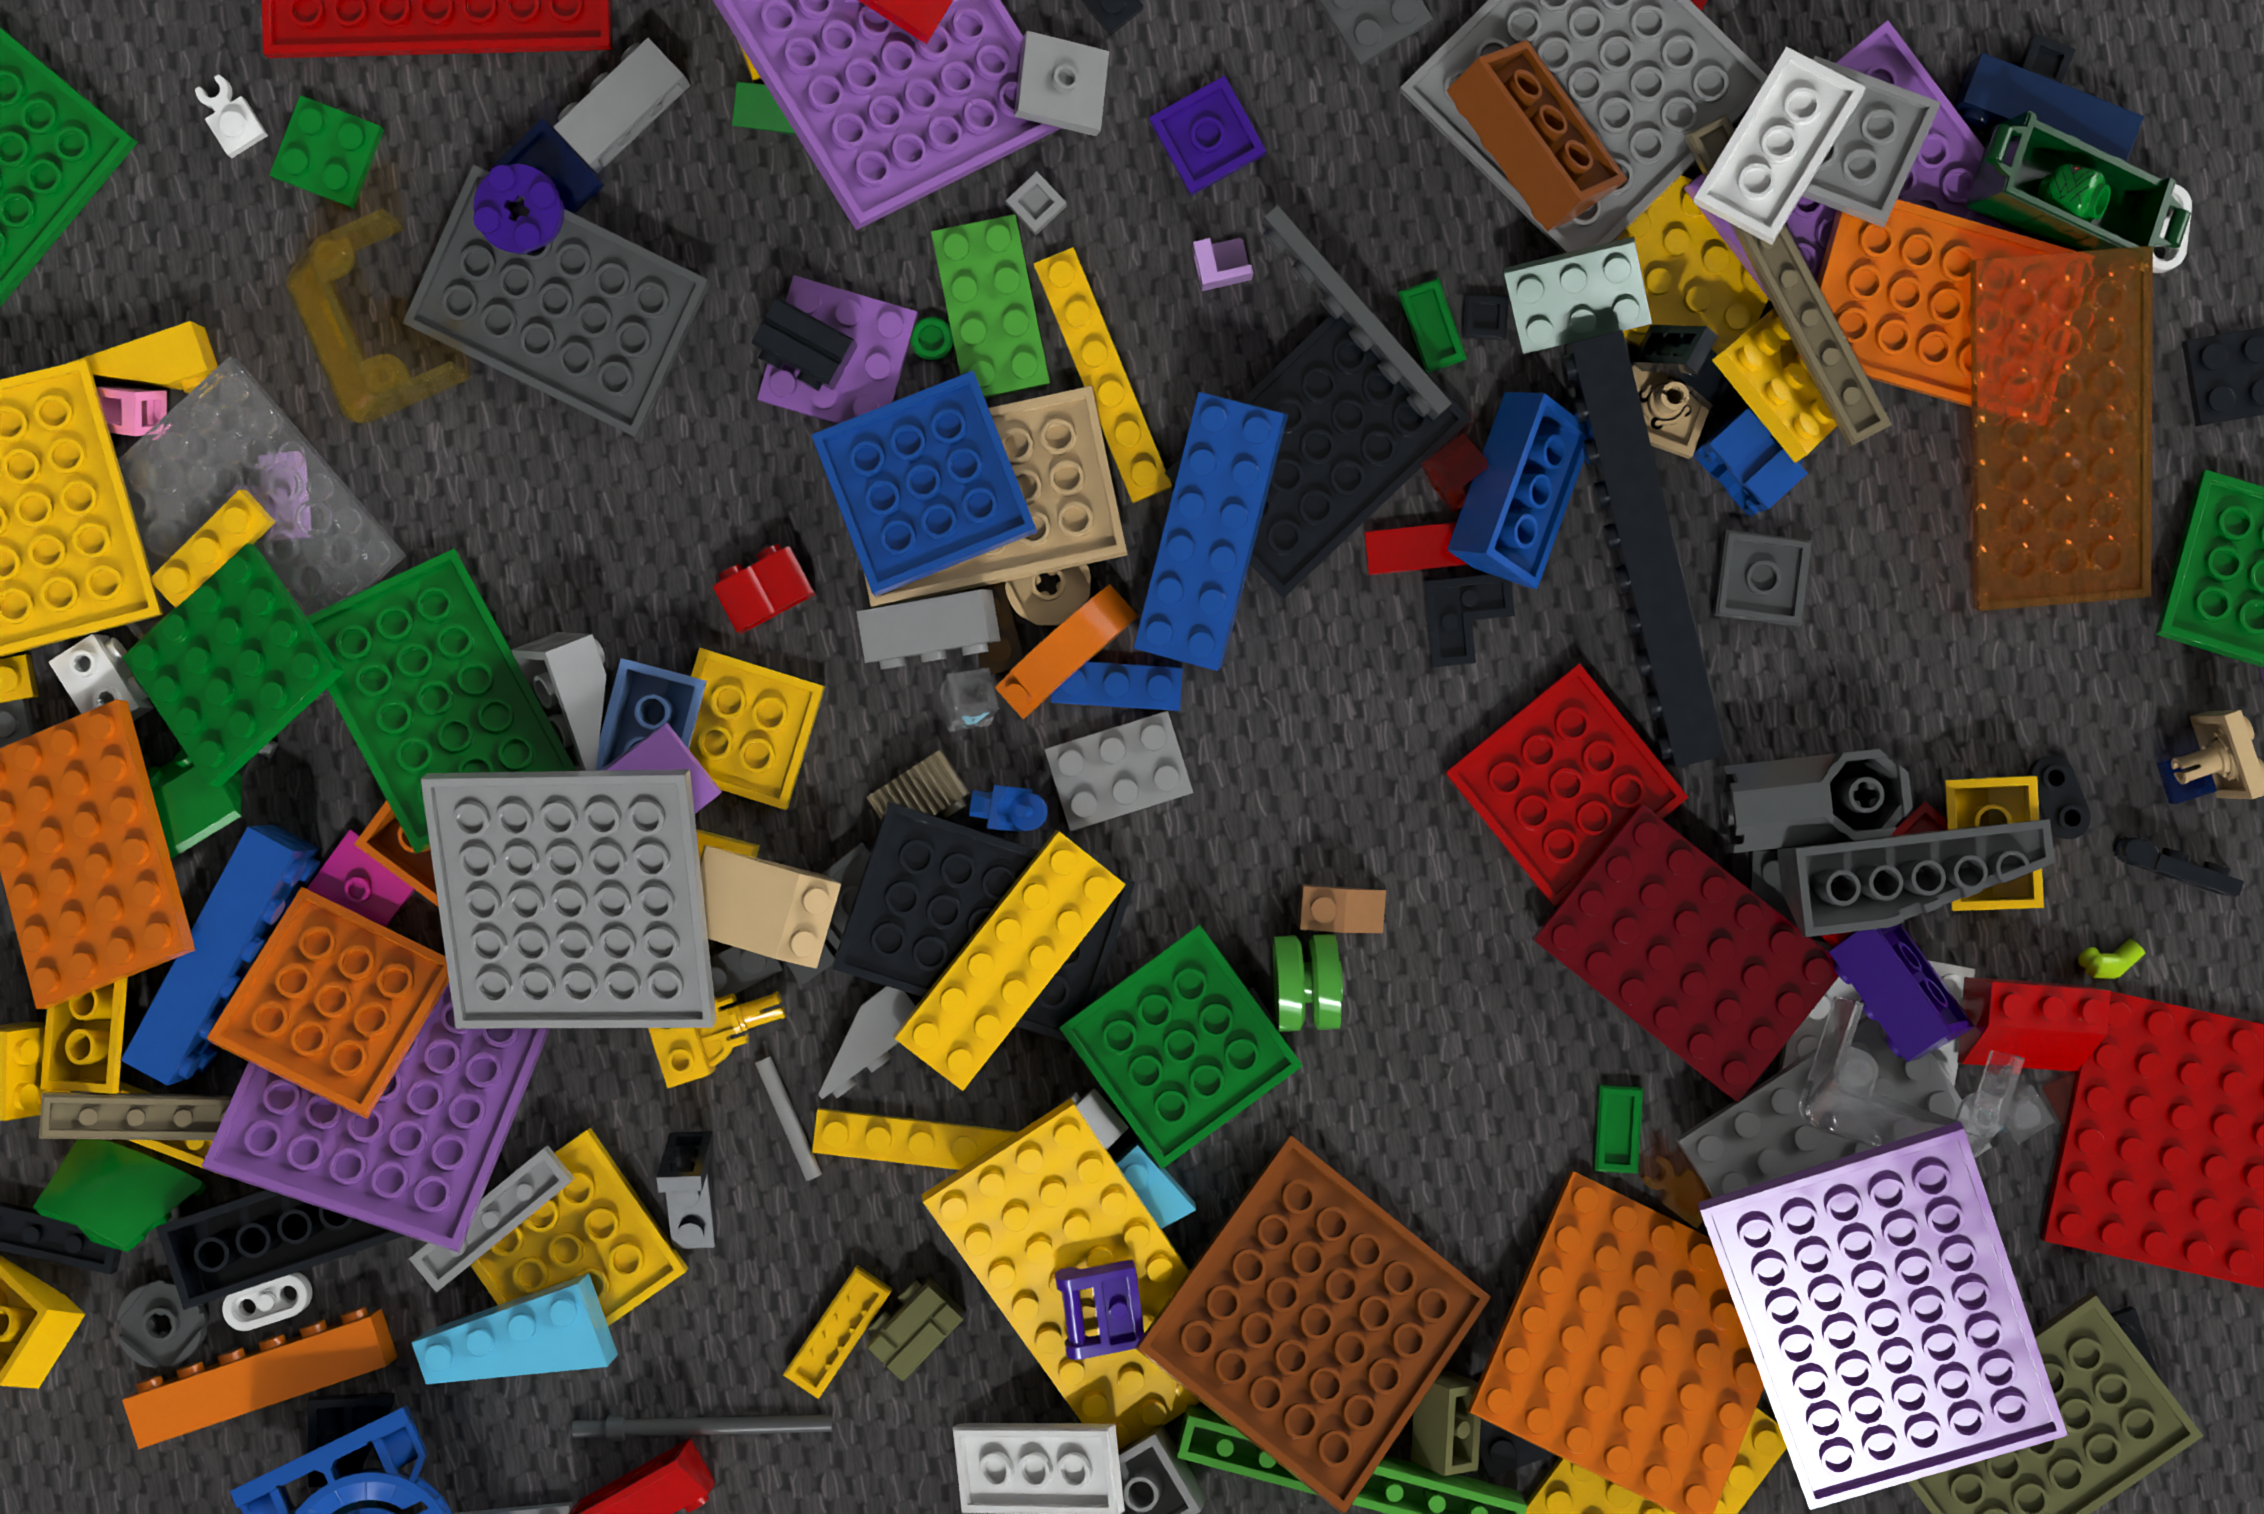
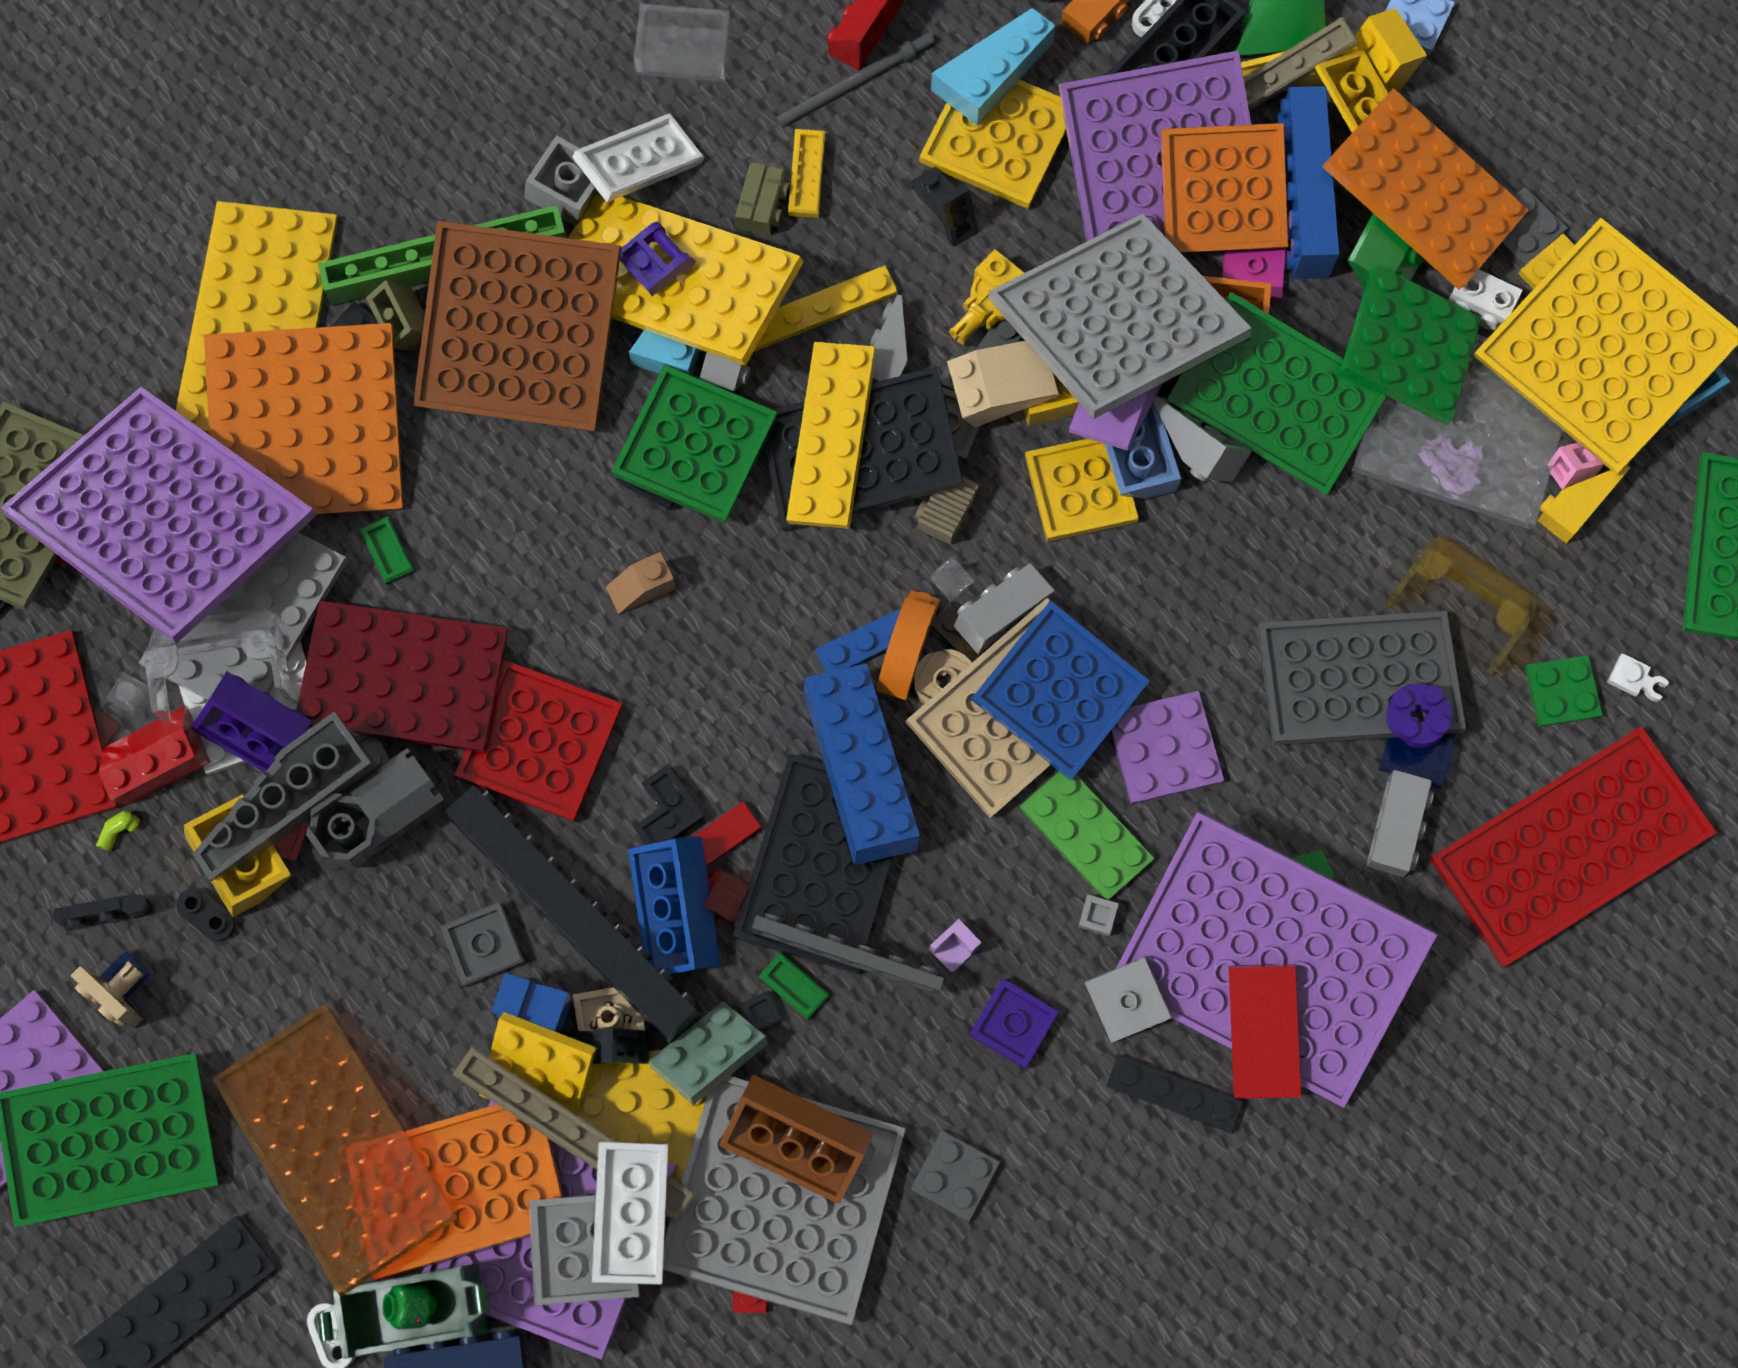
camera: 150 degrees right, 15 degrees down
yellow plate [151,489,275,608] -> none
light grey plate [409,1145,575,1293] -> none
red brick [712,544,816,634] -> none
black brick [752,297,857,392] -> none
light grey bar [755,1056,822,1181] -> none
green tile [910,317,954,361] -> none
blue hips [969,785,1047,832] -> none
yellow plate [1034,247,1172,504] -> none
light grey plate [1044,711,1193,831] -> none
bright green wheel [1272,933,1343,1032] -> none
clear orange plate [1639,1154,1713,1228] -> none

